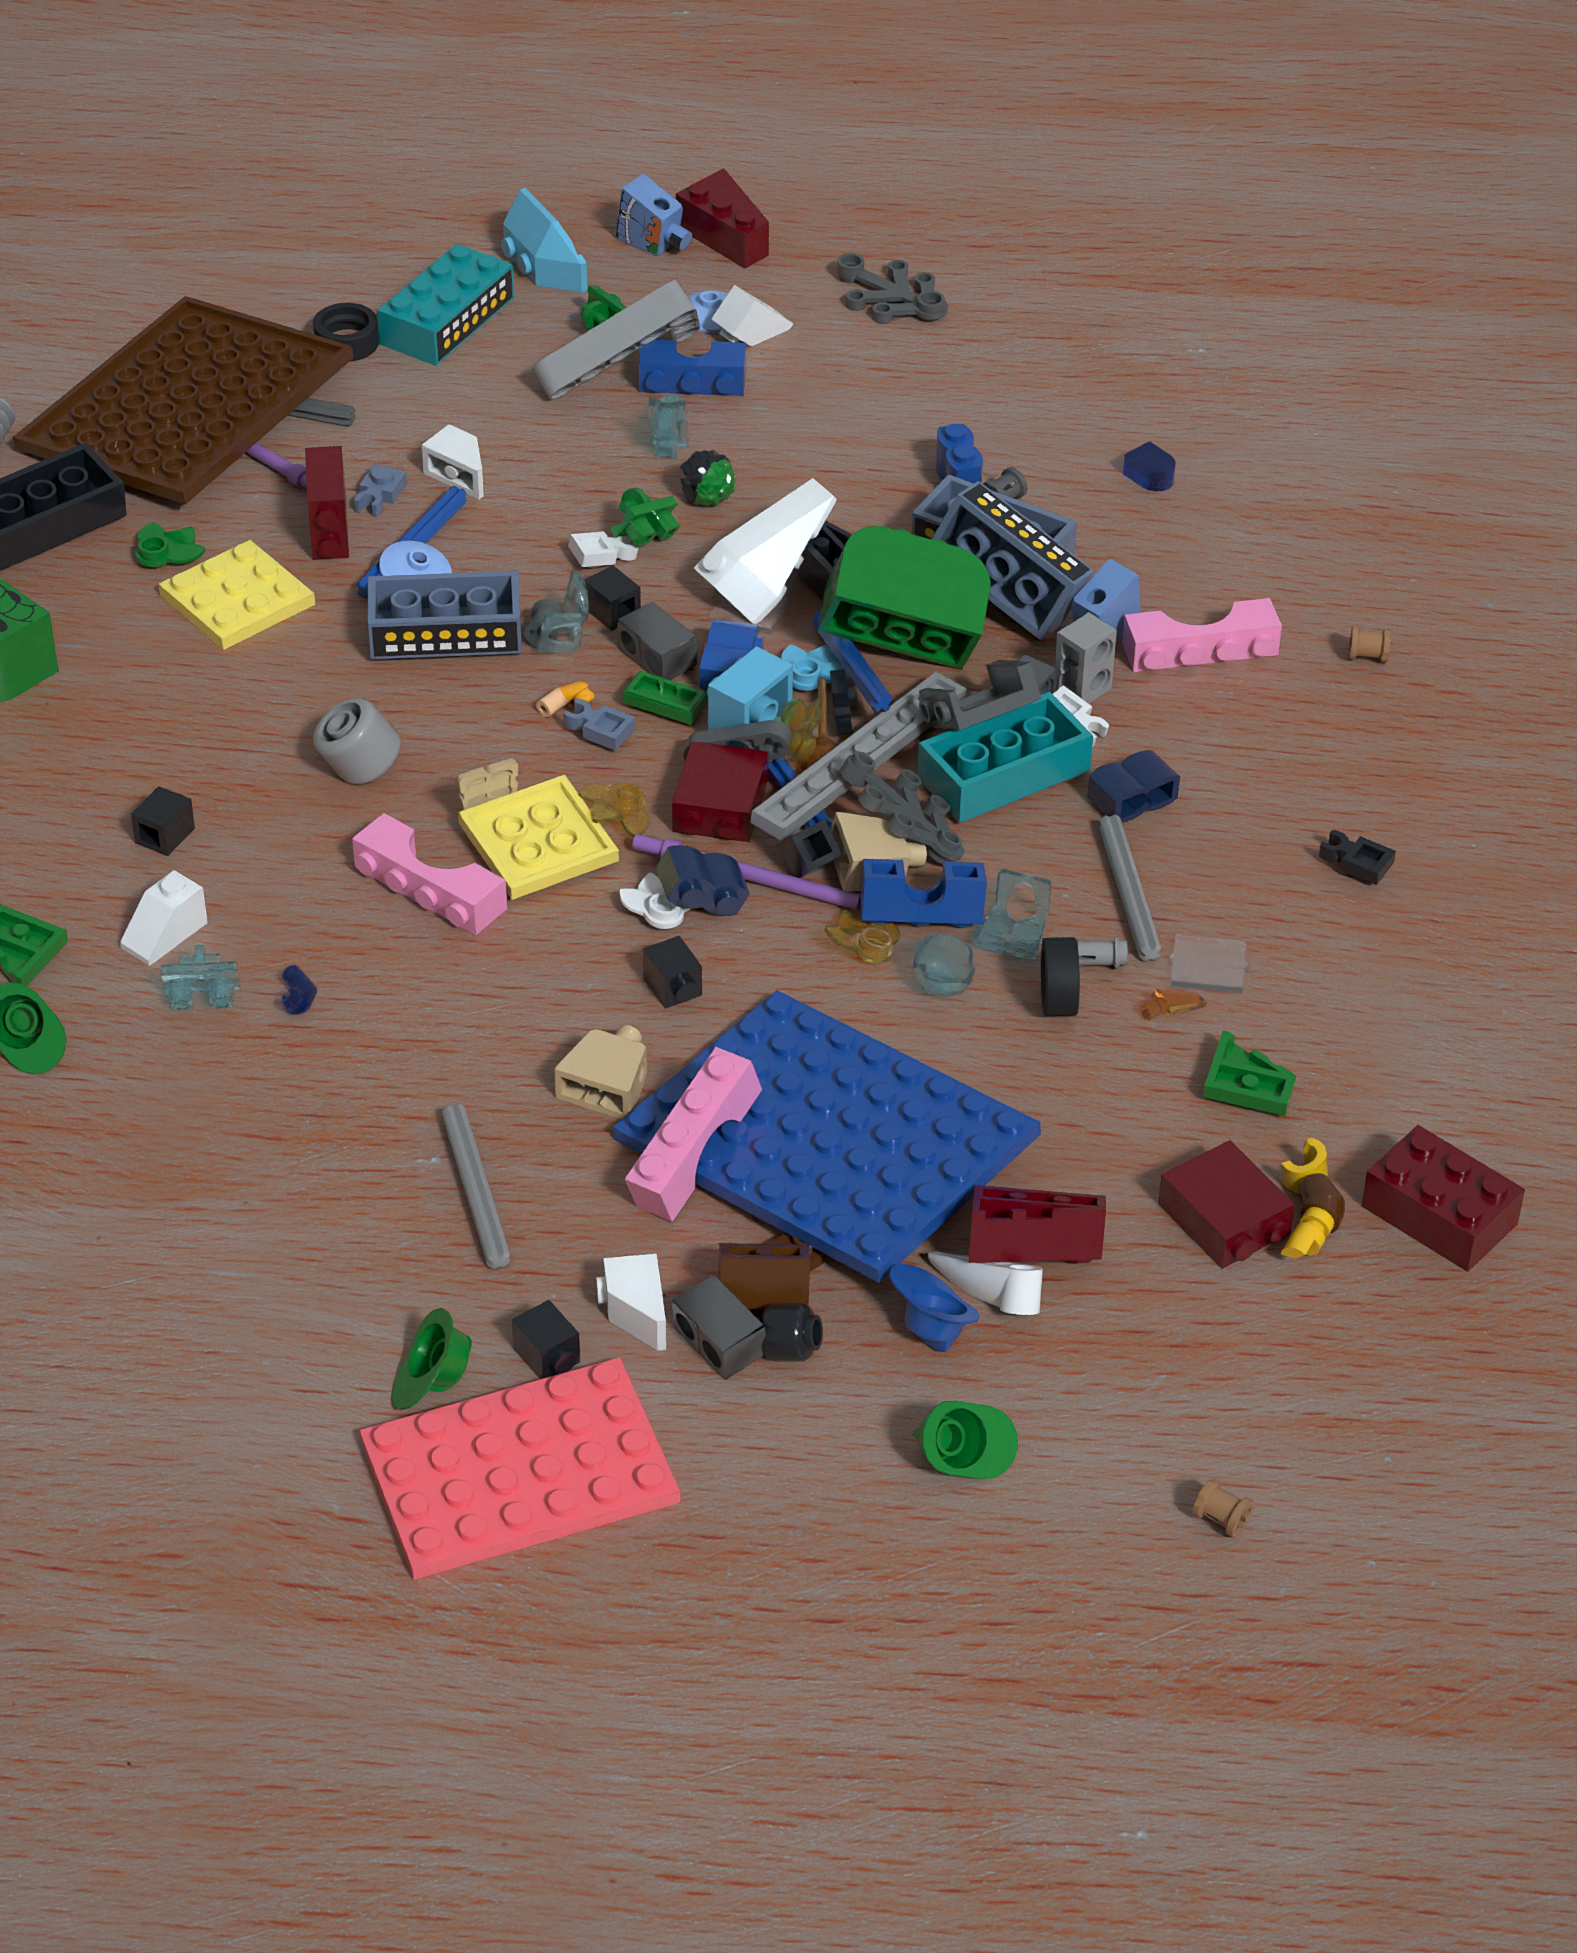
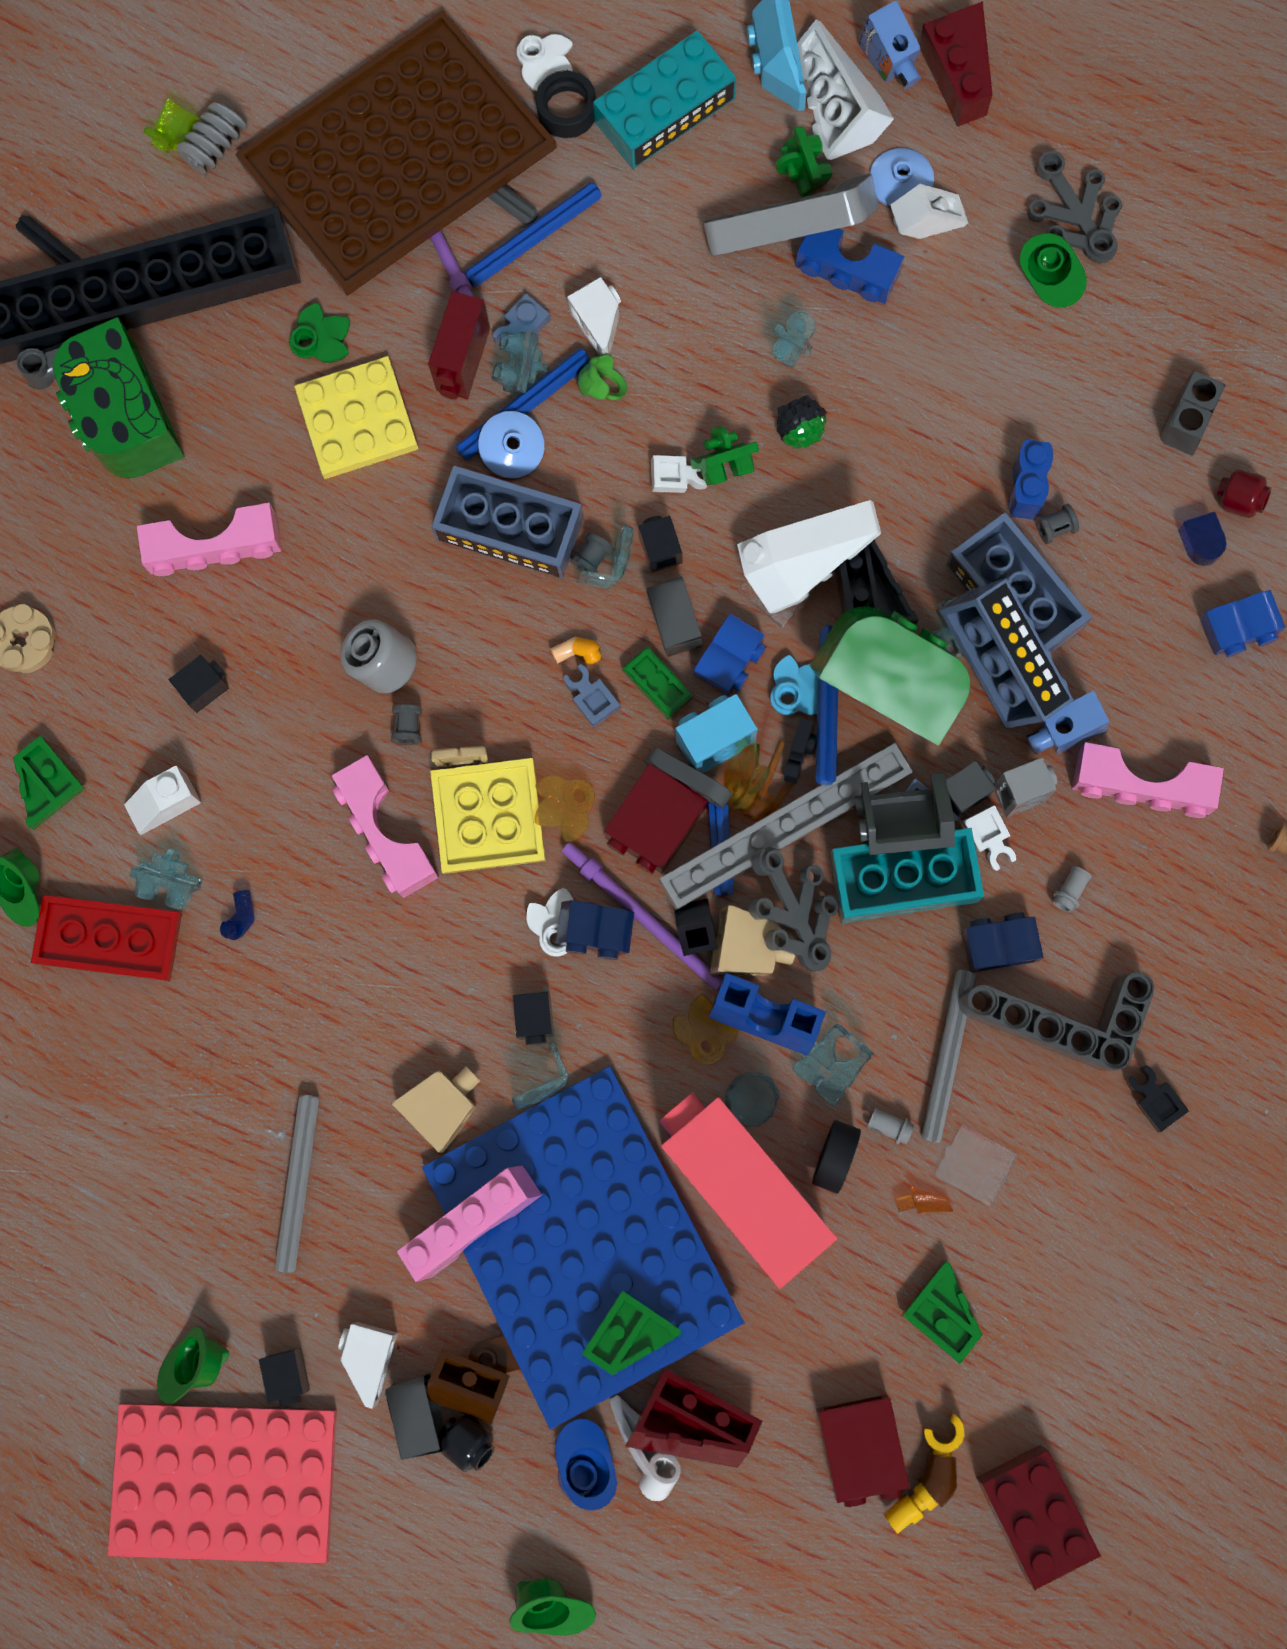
camera: 30 degrees right, 35 degrees up
none -> red plate [30,895,182,982]
none -> bright pink arch [137,503,282,576]
none -> dark grey bush [391,704,422,745]
none -> blue axle [465,182,601,287]
none -> clear light blue hips [491,331,549,394]
none -> clear light blue piece [512,1042,568,1111]
none -> white plate [517,34,573,92]
none -> bright green piece [577,355,628,400]
none -> green wing [582,1291,682,1375]
none -> coral brick [659,1093,838,1289]
none -> white wedge [797,20,894,160]
none -> dark grey beam [959,972,1154,1071]
none -> green piece [1020,233,1087,308]
none -> light grey pin [1053,866,1092,913]
none -> dark grey piece [1160,371,1226,456]
none -> blue brick [1200,590,1286,657]
none -> dark red head [1217,469,1272,518]

